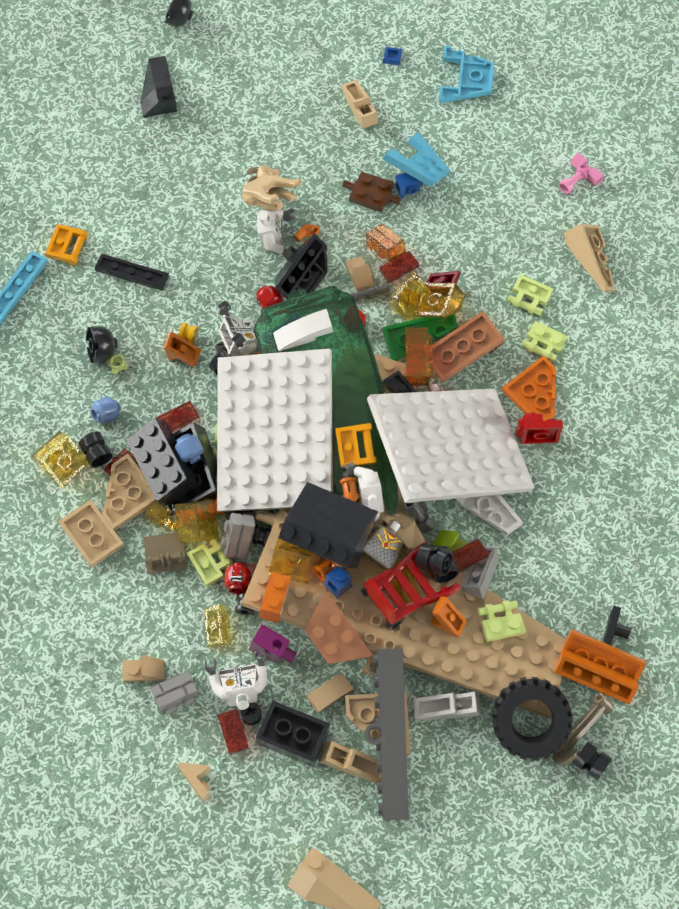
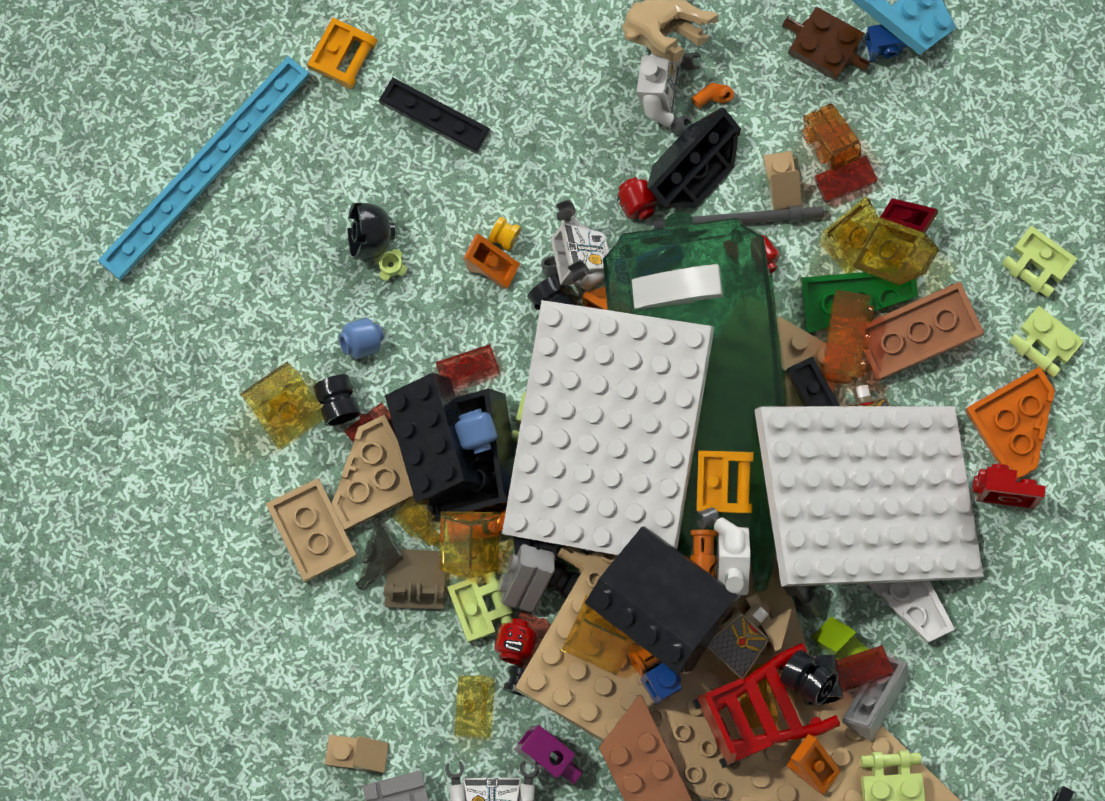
camera: 10 degrees right, 10 degrees up
orange brick [259,572,291,623] -> none
none -> clear smoke tile [356,515,404,591]

